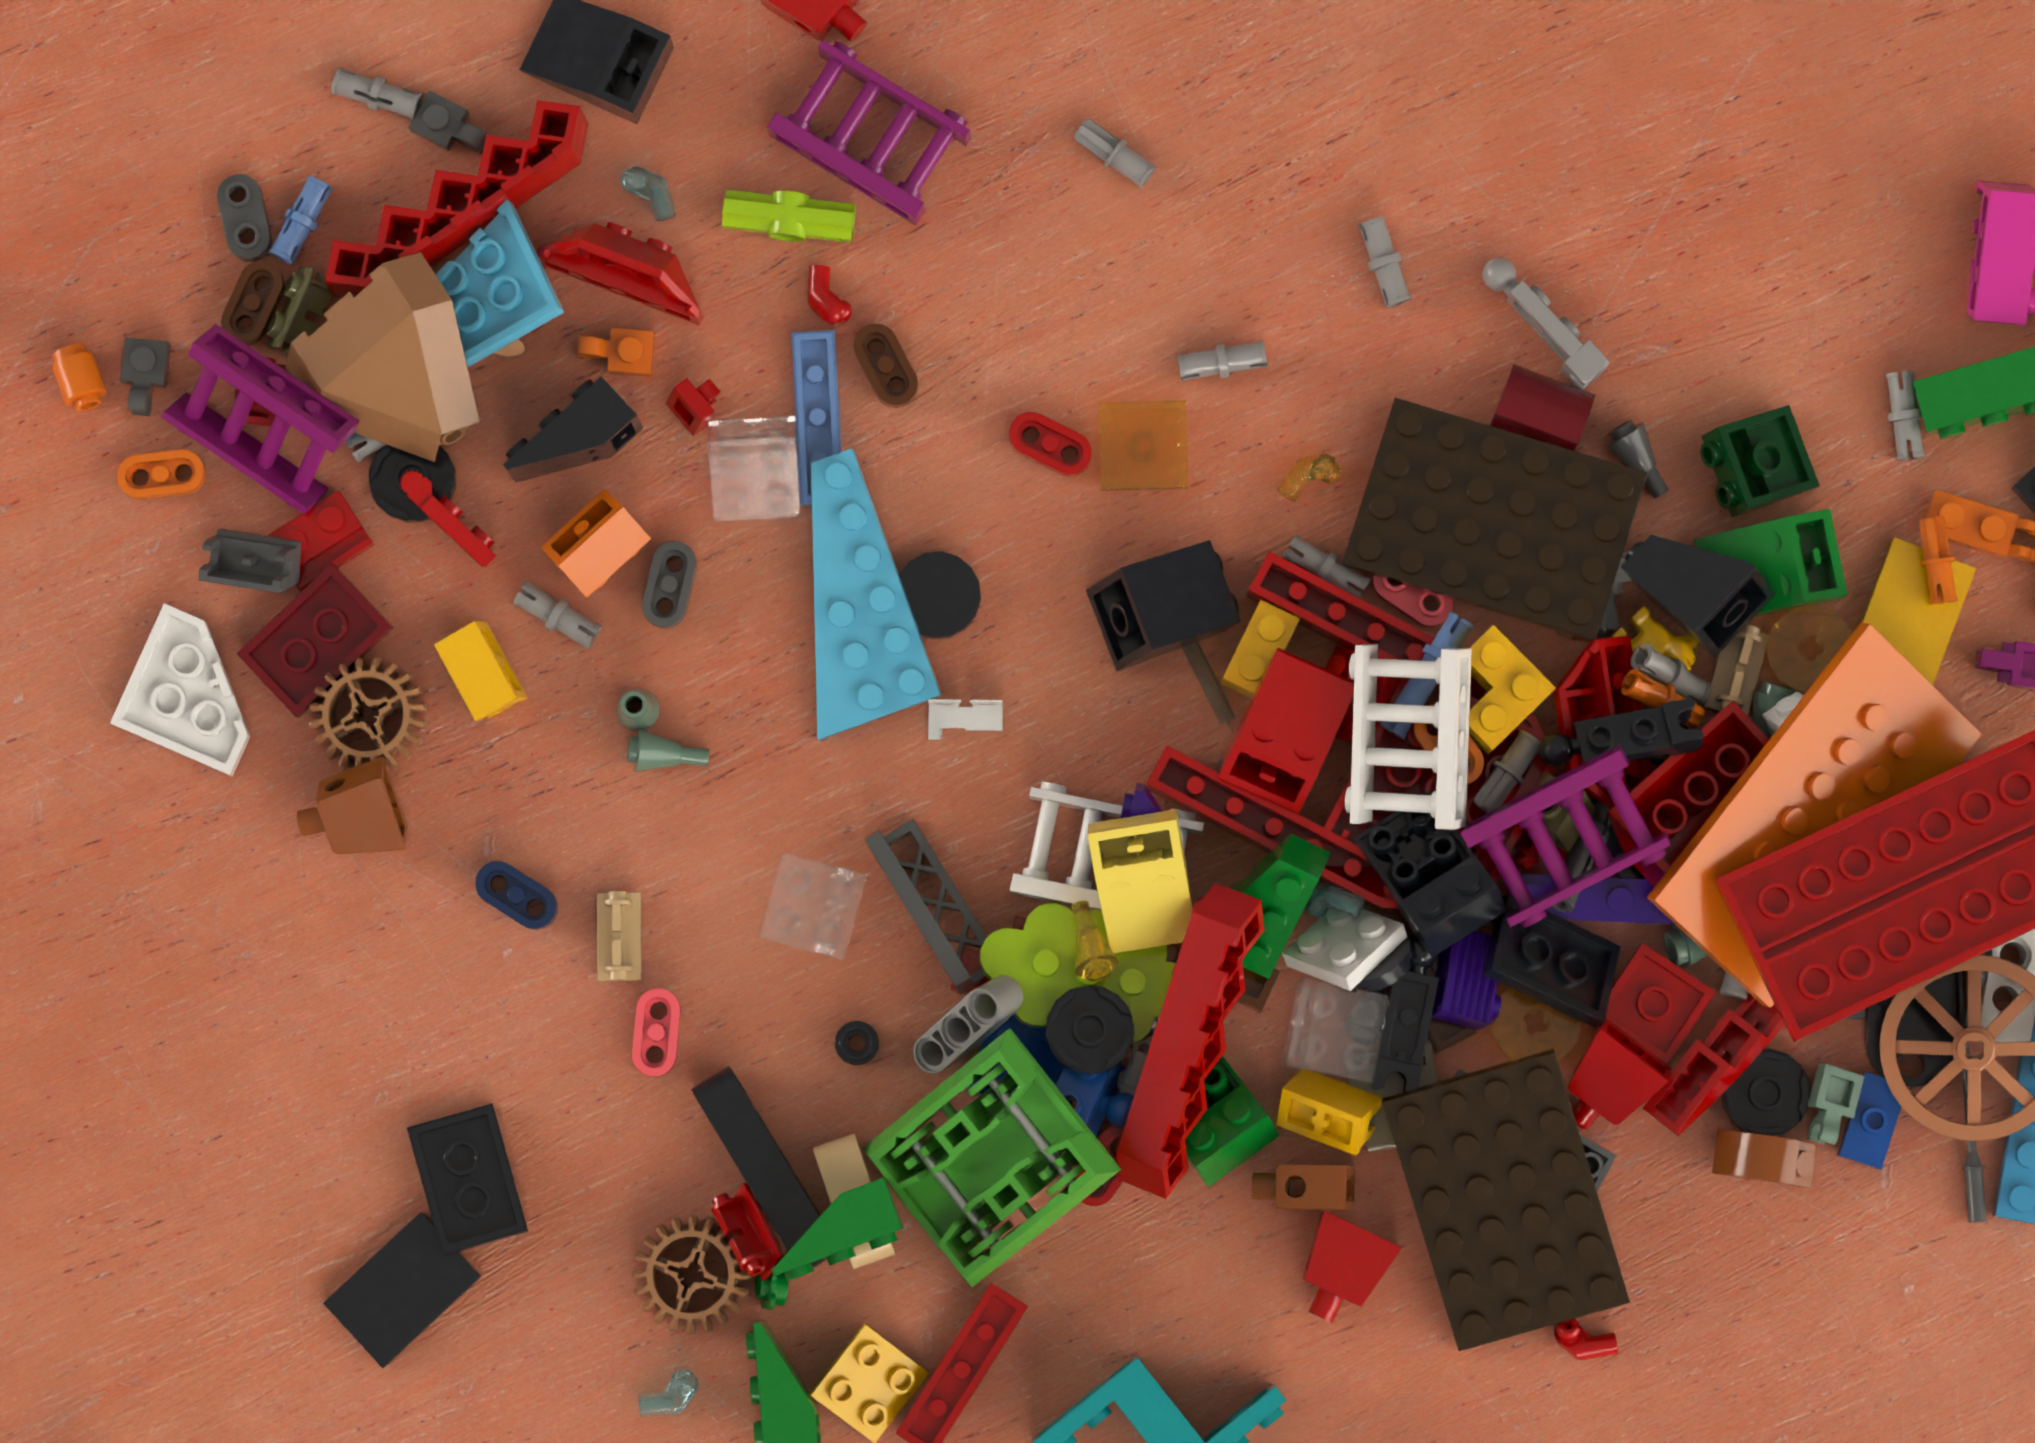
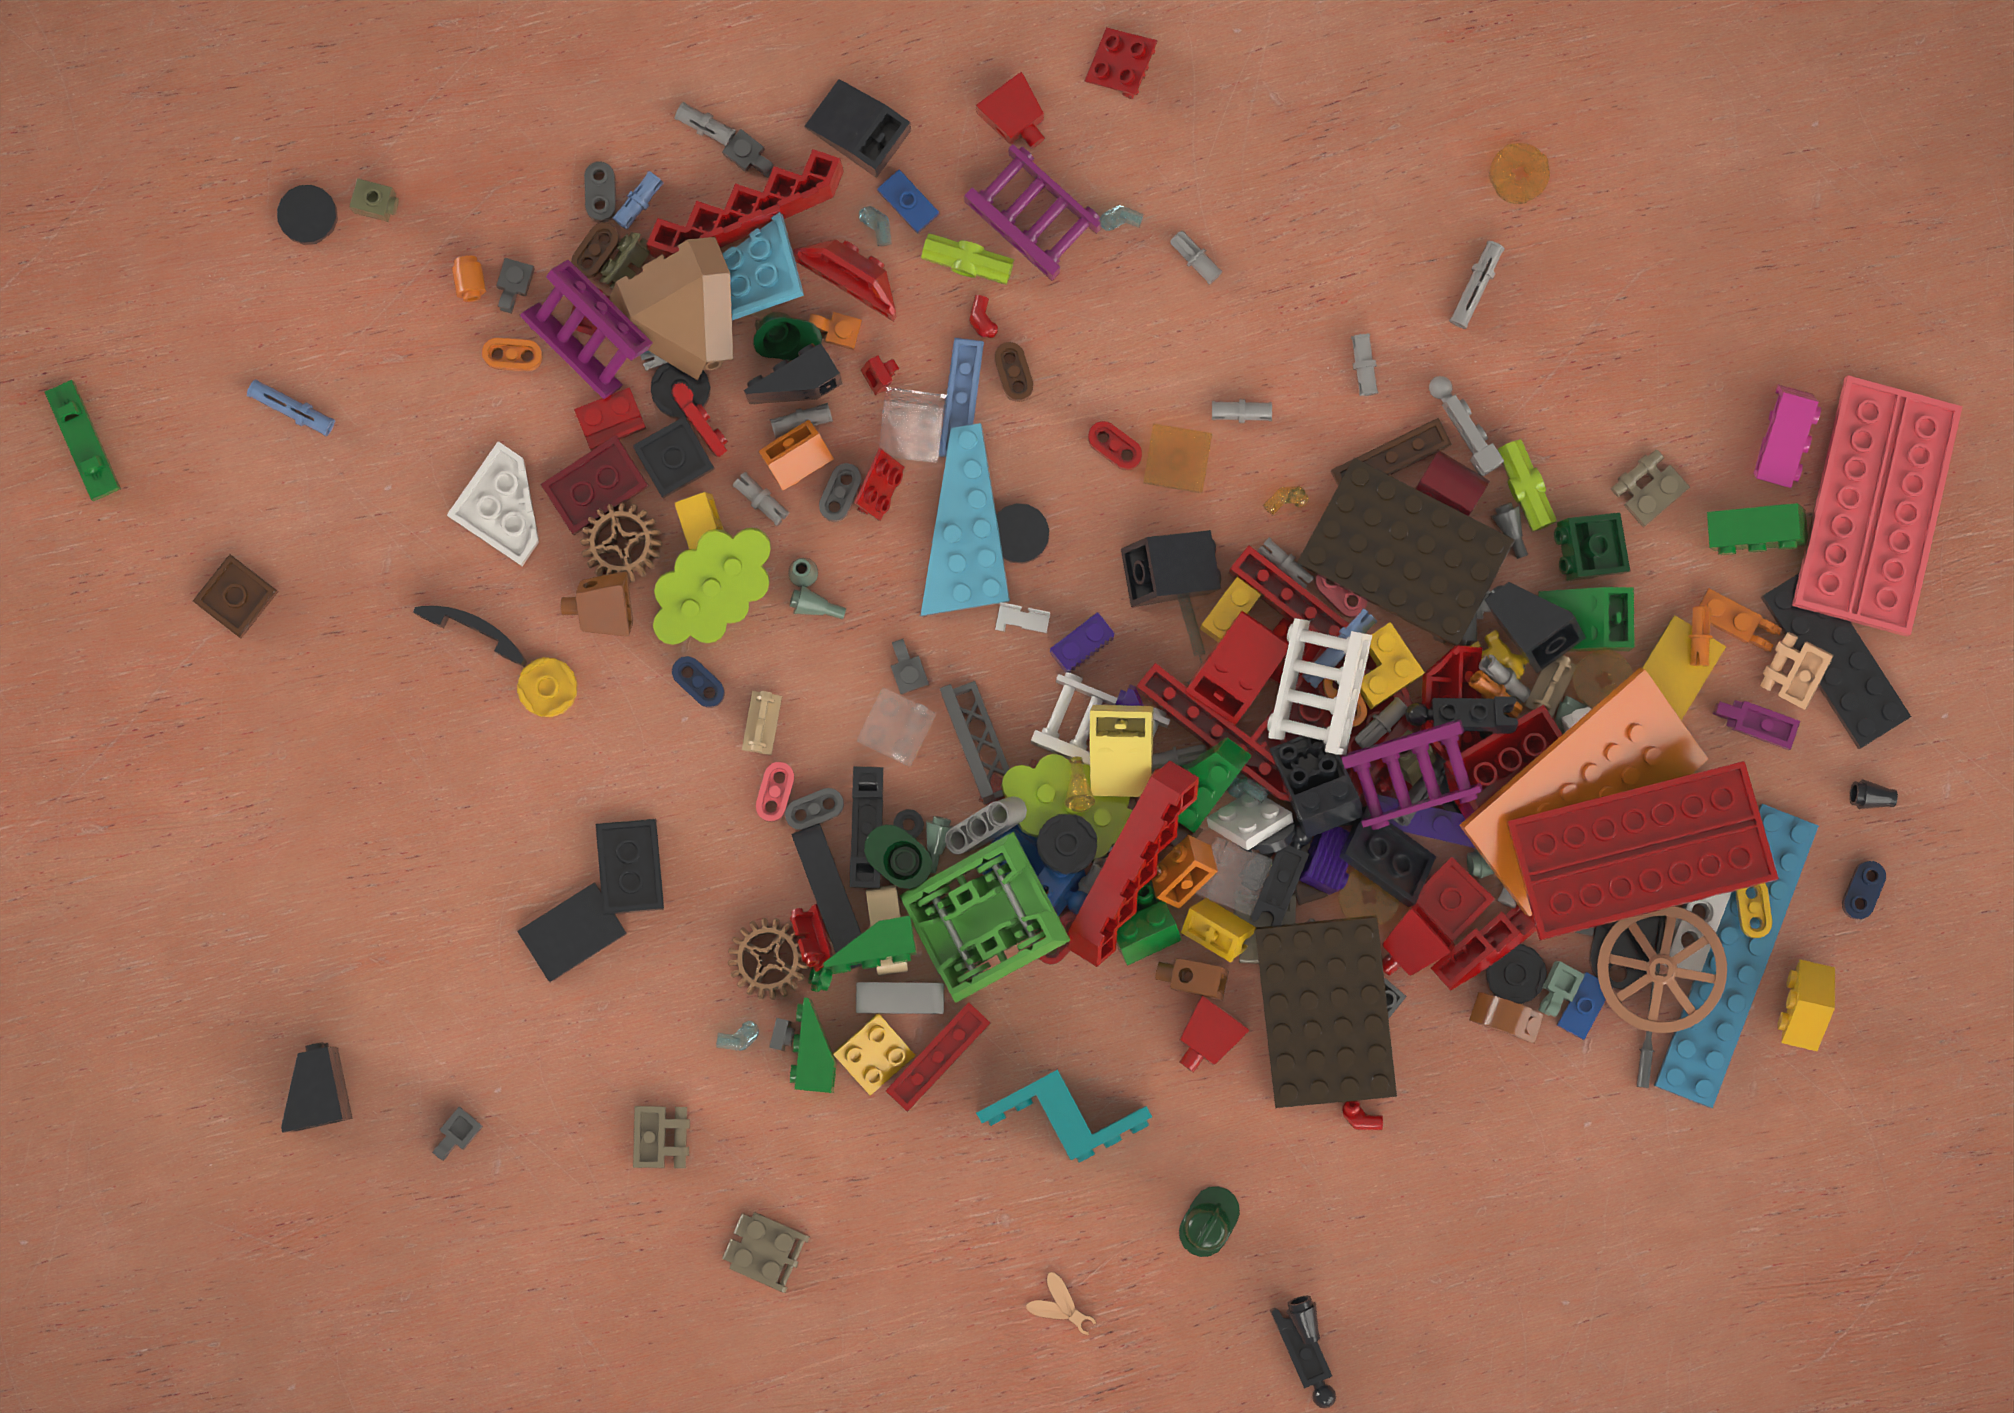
camera: 10 degrees right, 0 degrees up
dark grey hinge [199,529,301,593] -> none
light grey pin [1885,370,1925,461] -> none
none -> black slope [413,606,527,667]
none -> yellow tile [517,657,578,718]
none -> black plate [633,416,715,499]
none -> lime plate [653,527,771,645]
none -> dark green piece [753,312,822,361]
none -> dark grey plate [769,1018,795,1051]
none -> light grey pin [770,403,833,438]
none -> dark grey plate [785,788,844,830]
none -> black slope [850,766,884,888]
none -> red hinge [855,448,905,521]
none -> light grey beam [856,982,944,1014]
none -> dark green piece [864,824,932,889]
none -> blue plate [877,170,939,234]
none -> dark grey plate [891,639,929,695]
none -> sand green cone [926,816,954,873]
none -> dark purple brick [1050,612,1114,673]
none -> clear light blue arm [1100,205,1144,231]
none -> orange brick [1151,835,1218,908]
none -> light grey axle [1152,744,1207,773]
none -> reddish brown tile [1331,418,1452,486]
none -> light grey pin [1449,240,1505,329]
none -> lime piece [1497,439,1557,532]
none -> dark tan plate [1611,449,1690,528]

